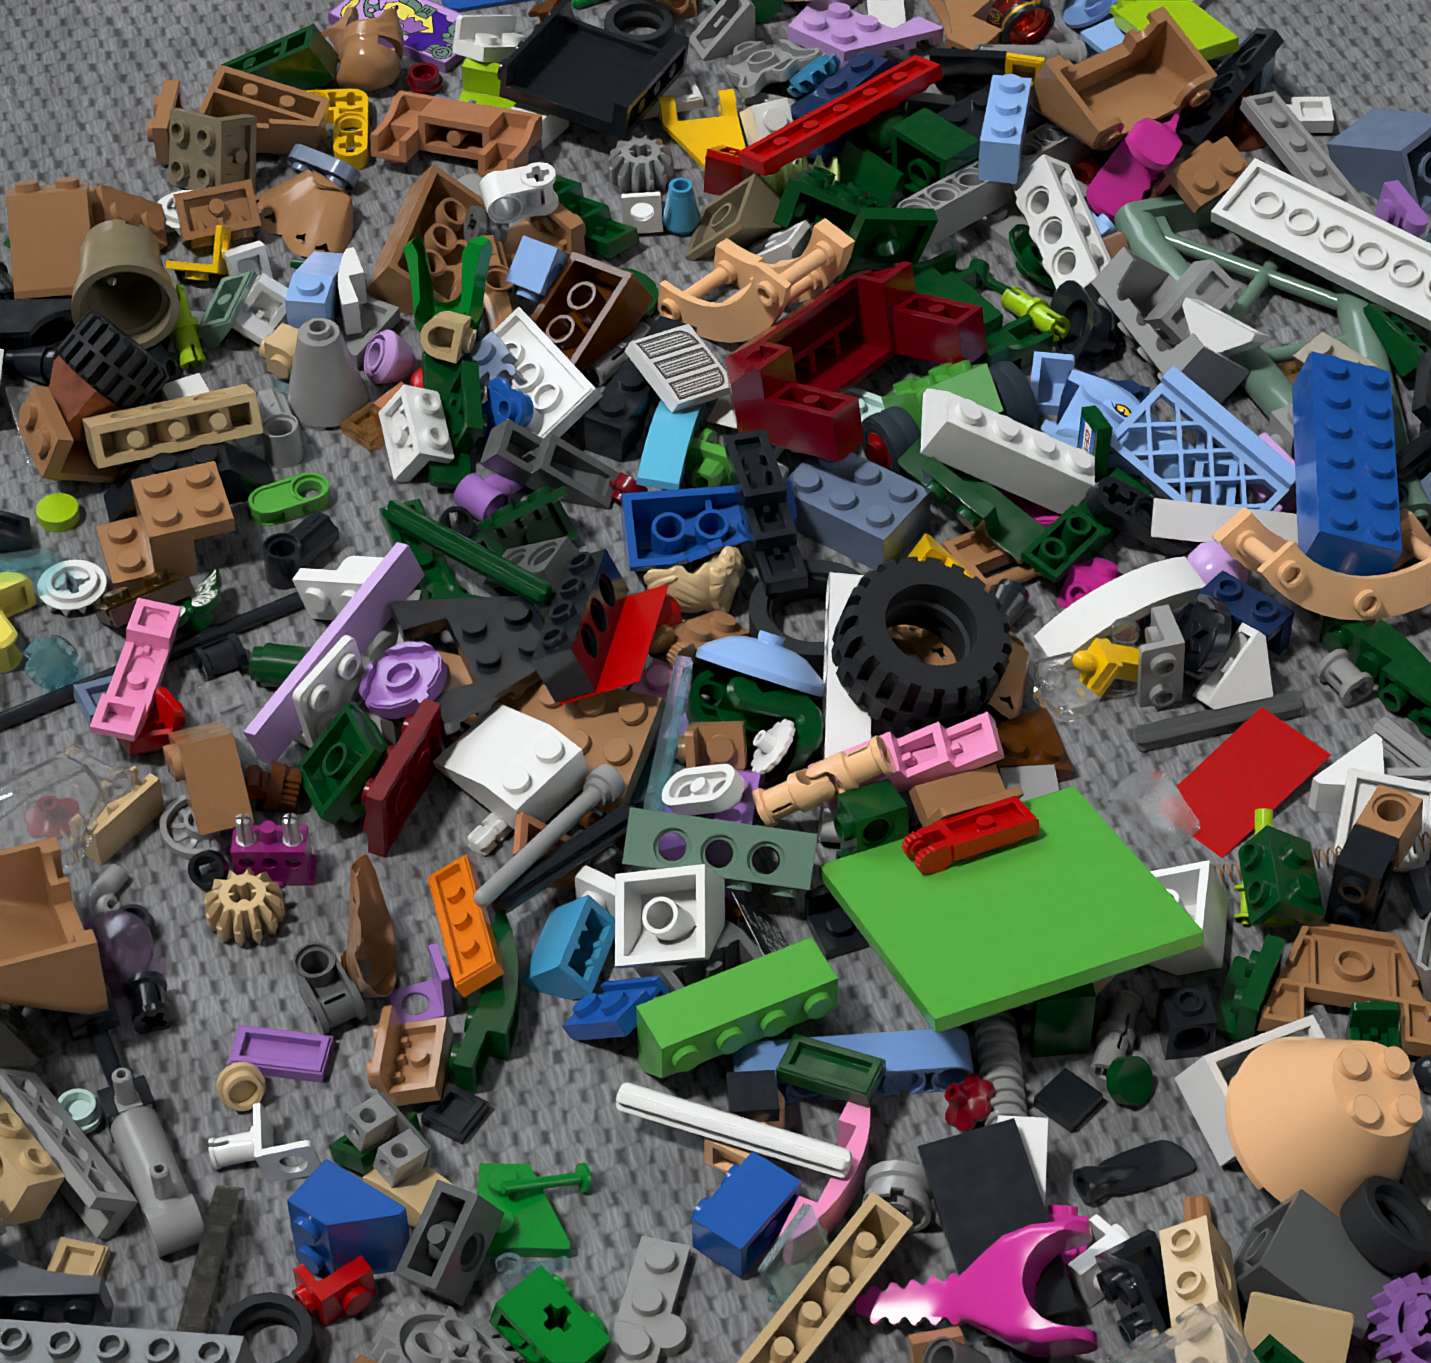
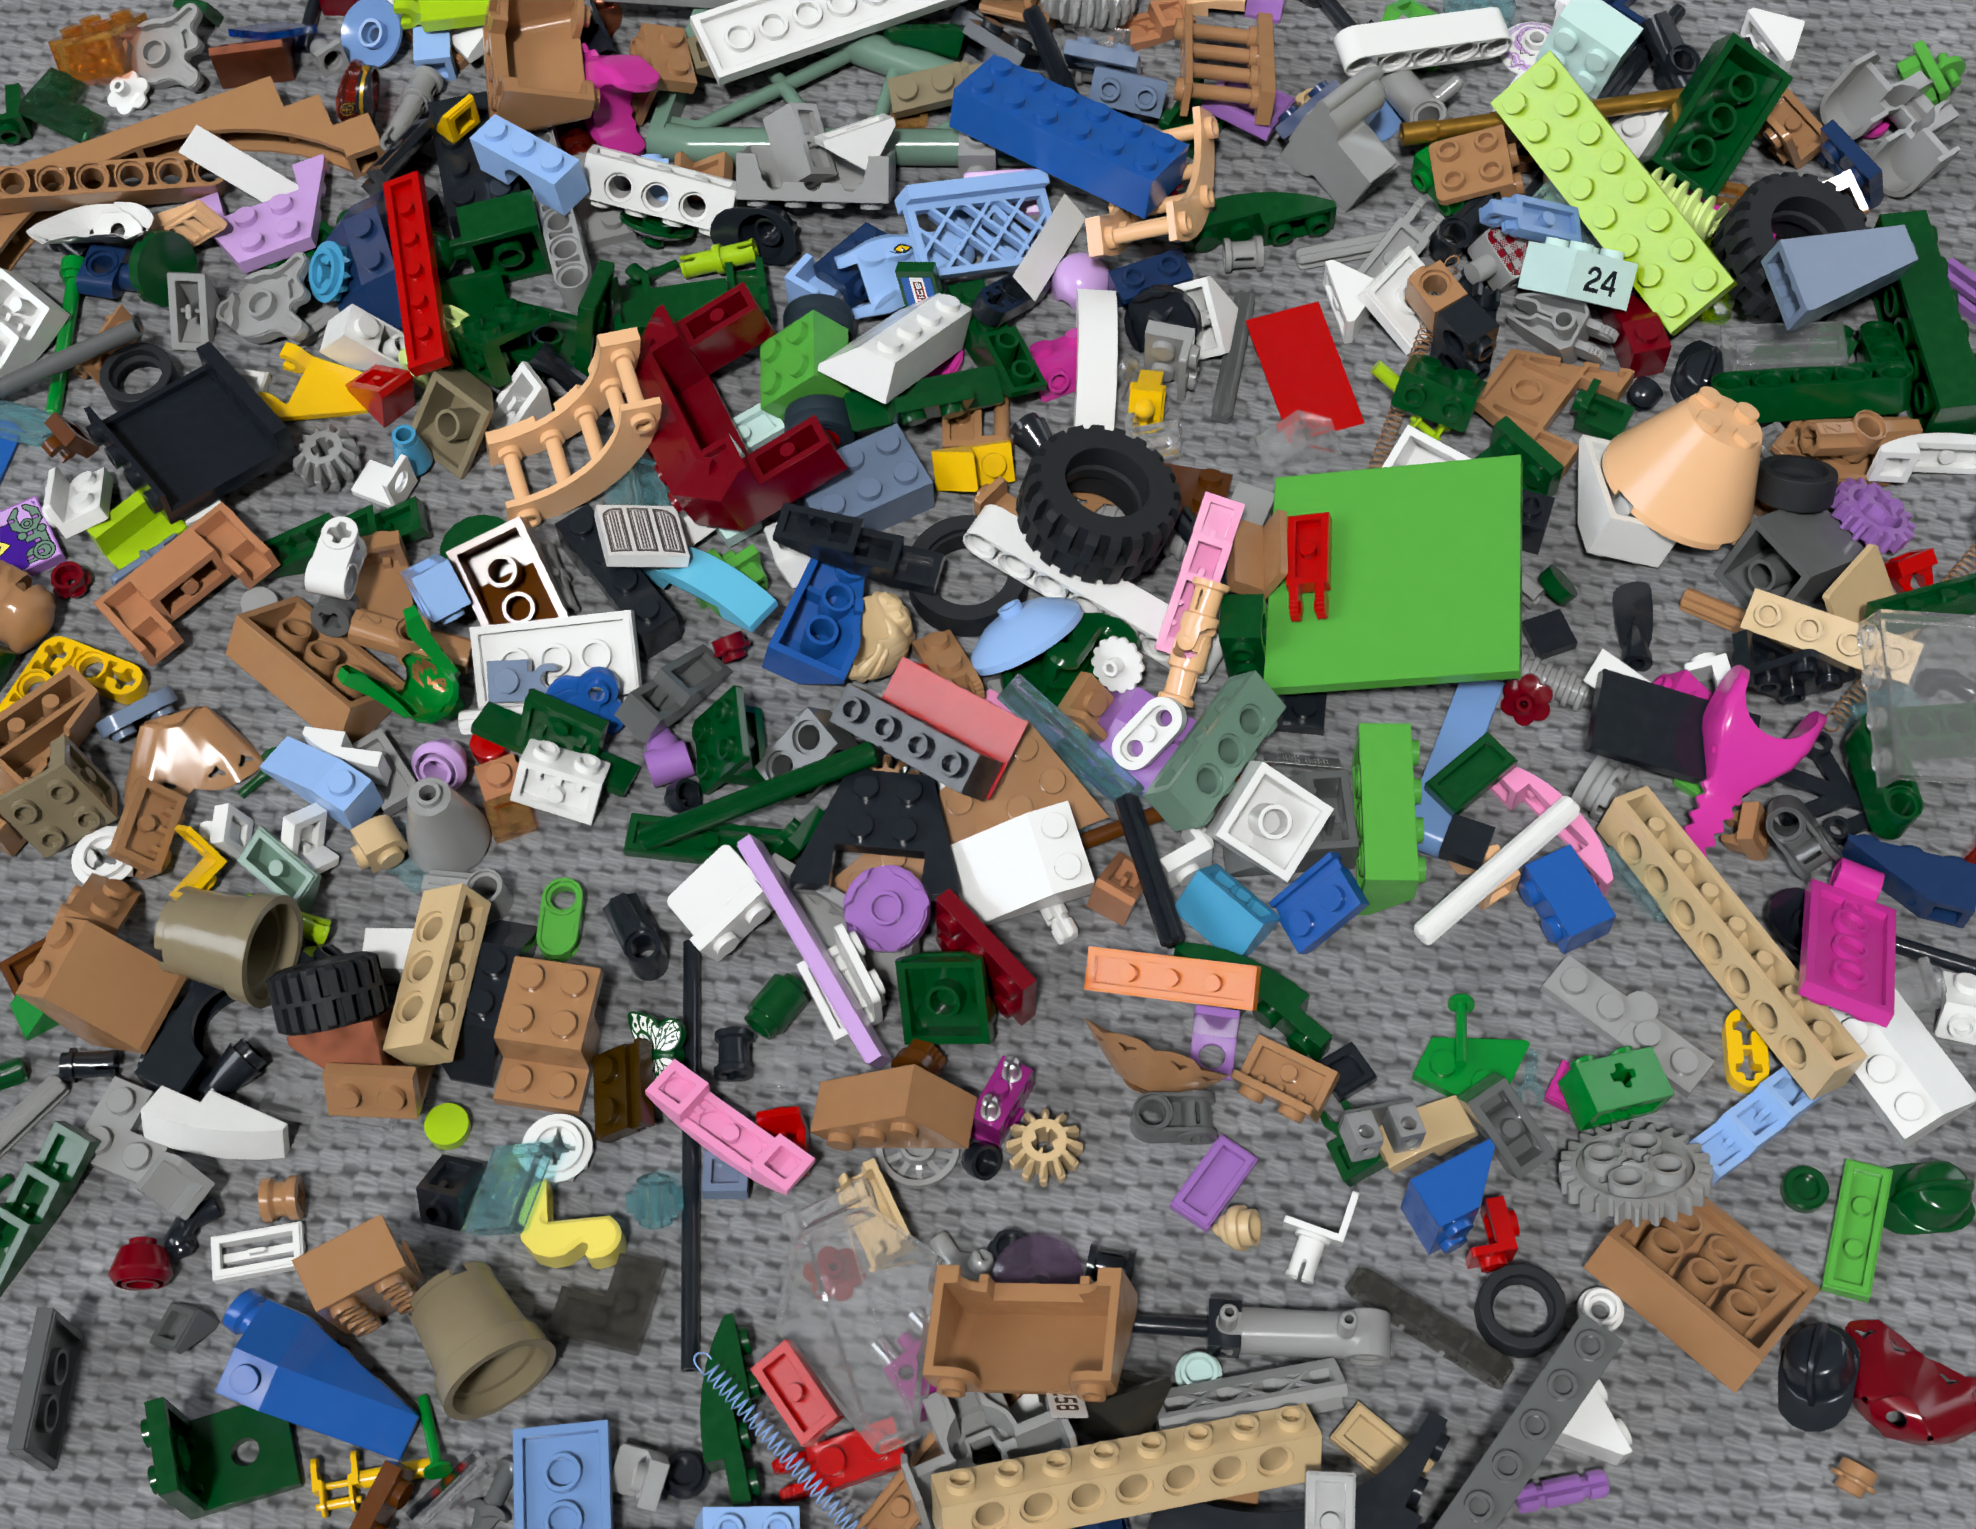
camera: 60 degrees left, 15 degrees up
tan plate [420,311,476,363] -> none
light grey piece [473,764,625,907] -> none

